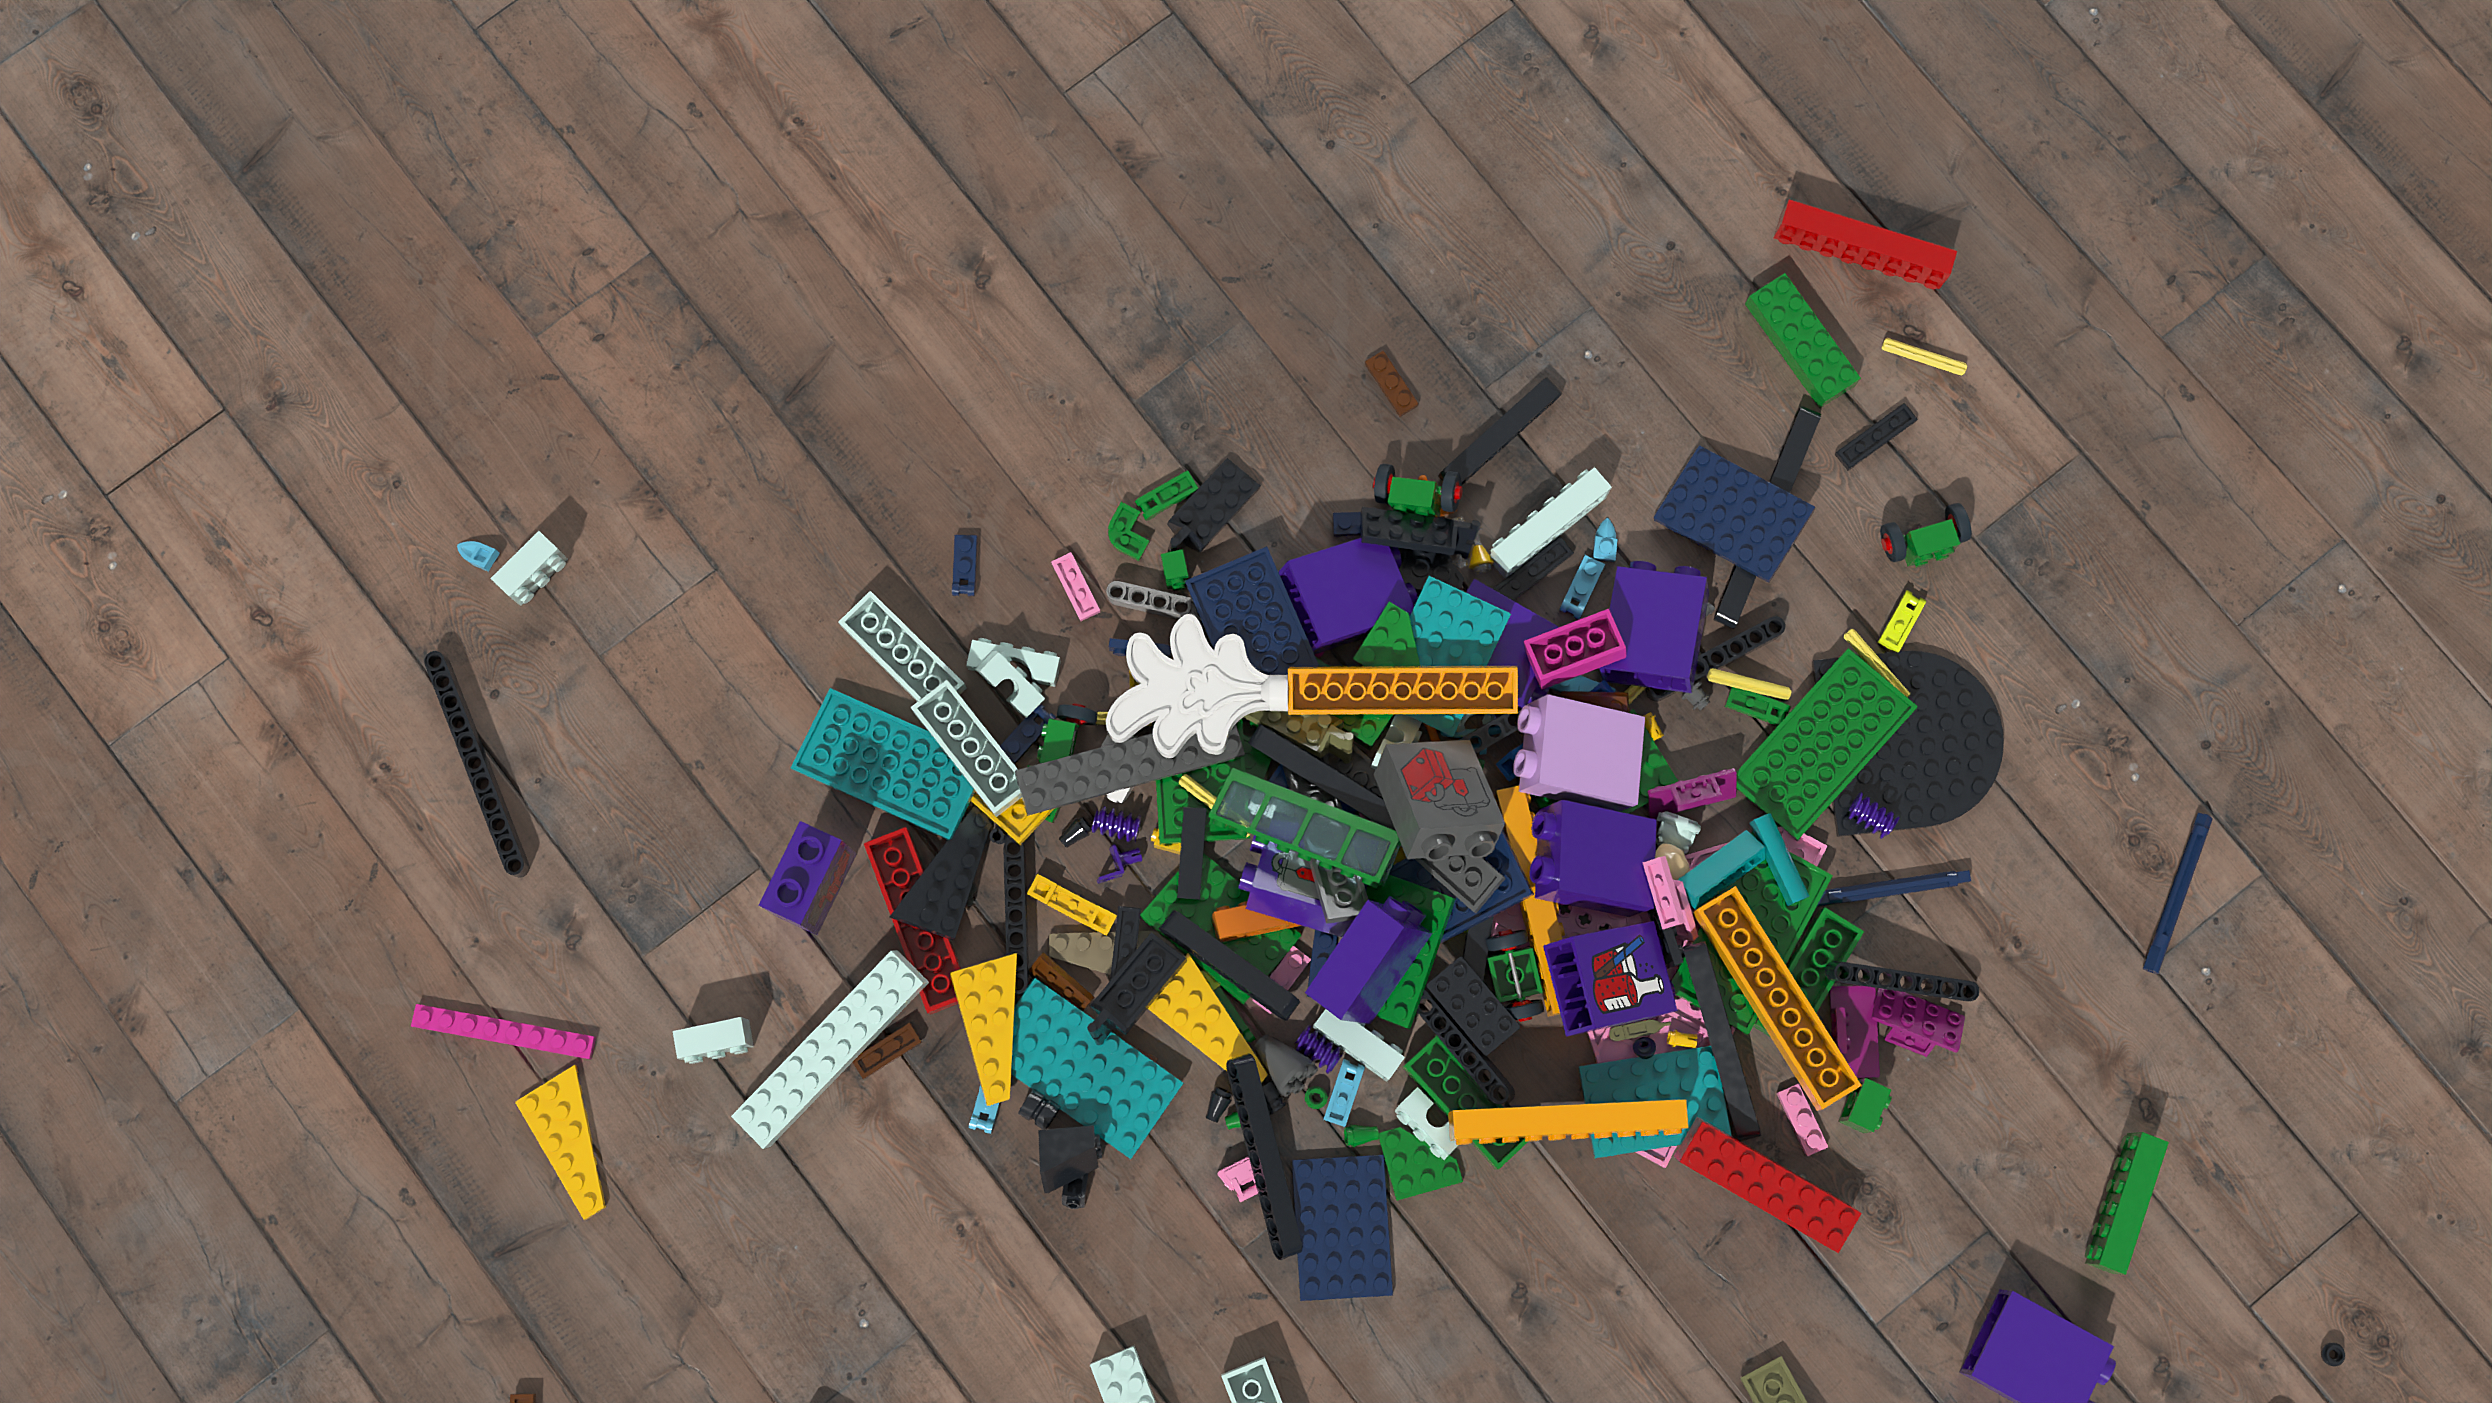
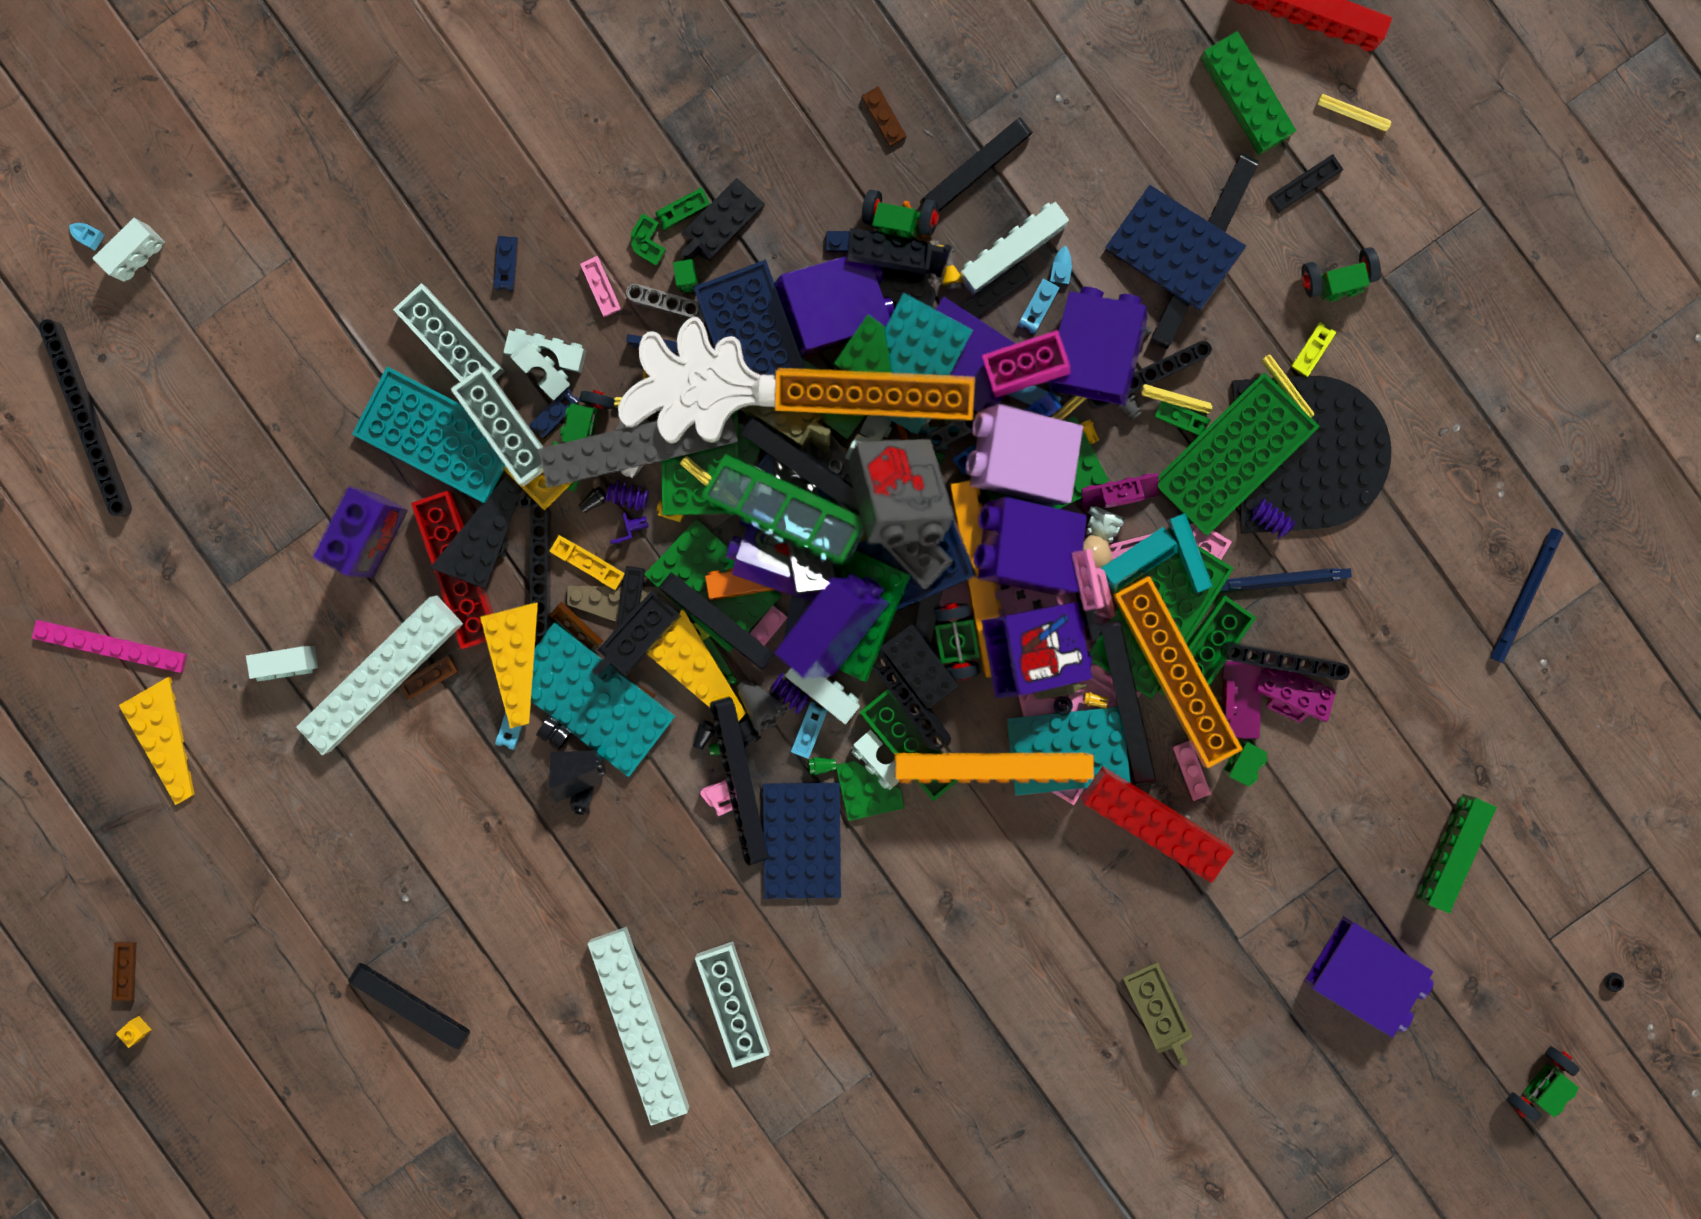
camera: 10 degrees right, 10 degrees up
black tile [1177,807,1206,899] -> none
green plate [1305,1086,1328,1109] -> none
reddish brown plate [1560,691,1630,713] -> none

